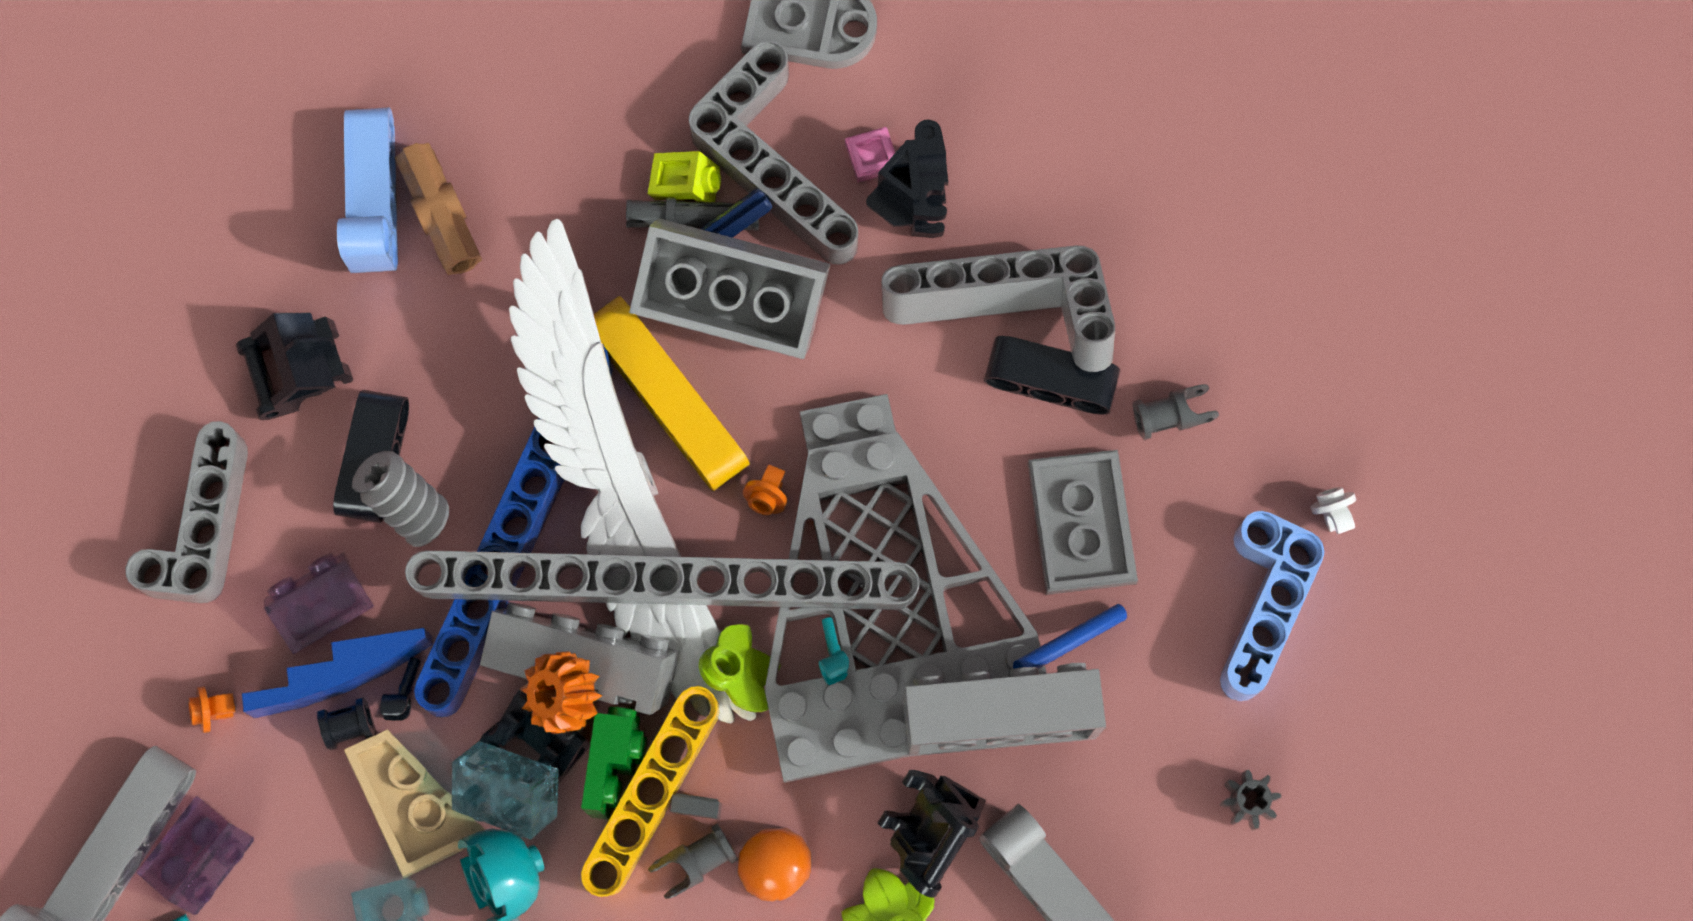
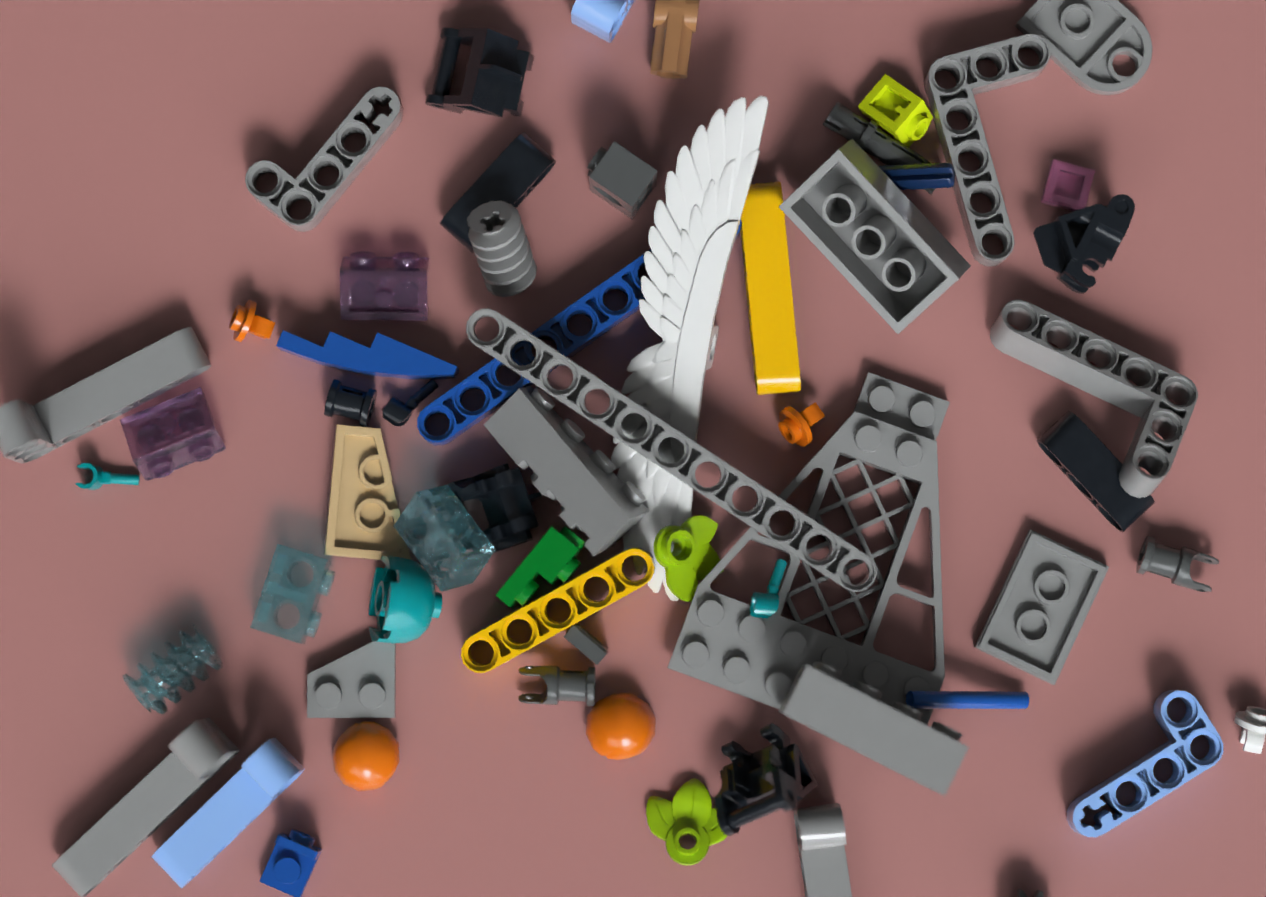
camera: 30 degrees right, 10 degrees up
orange gear [519,651,602,734] -> none
none -> dark grey brick [587,141,658,219]

